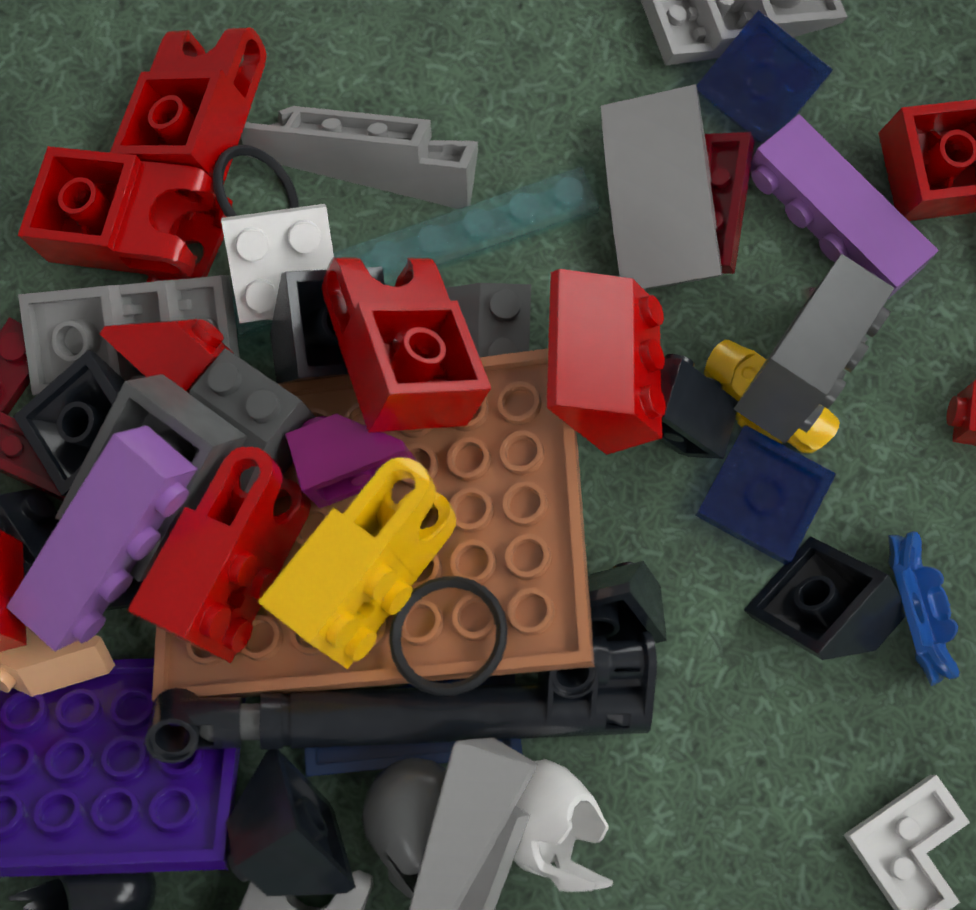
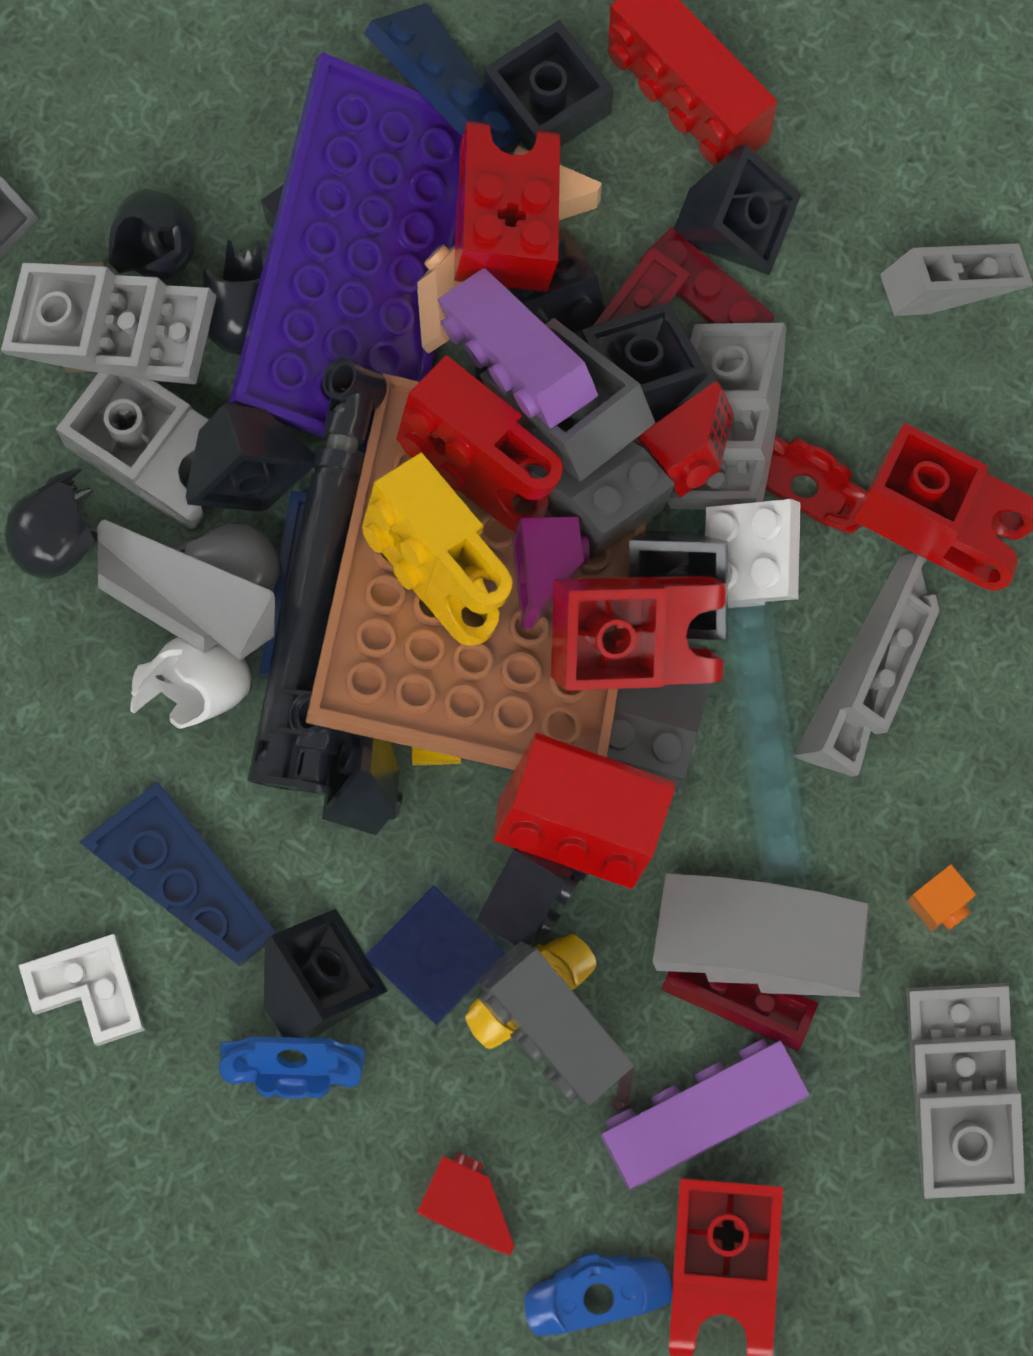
camera: 105 degrees right, 0 degrees up
red brick [17,146,216,278] -> none
black tyre [213,145,299,217] -> none
black tyre [389,576,508,696] -> none
clear blue plate [697,10,833,145] -> none
none -> dark blue wing [80,782,277,967]
none -> orange plate [907,864,976,932]

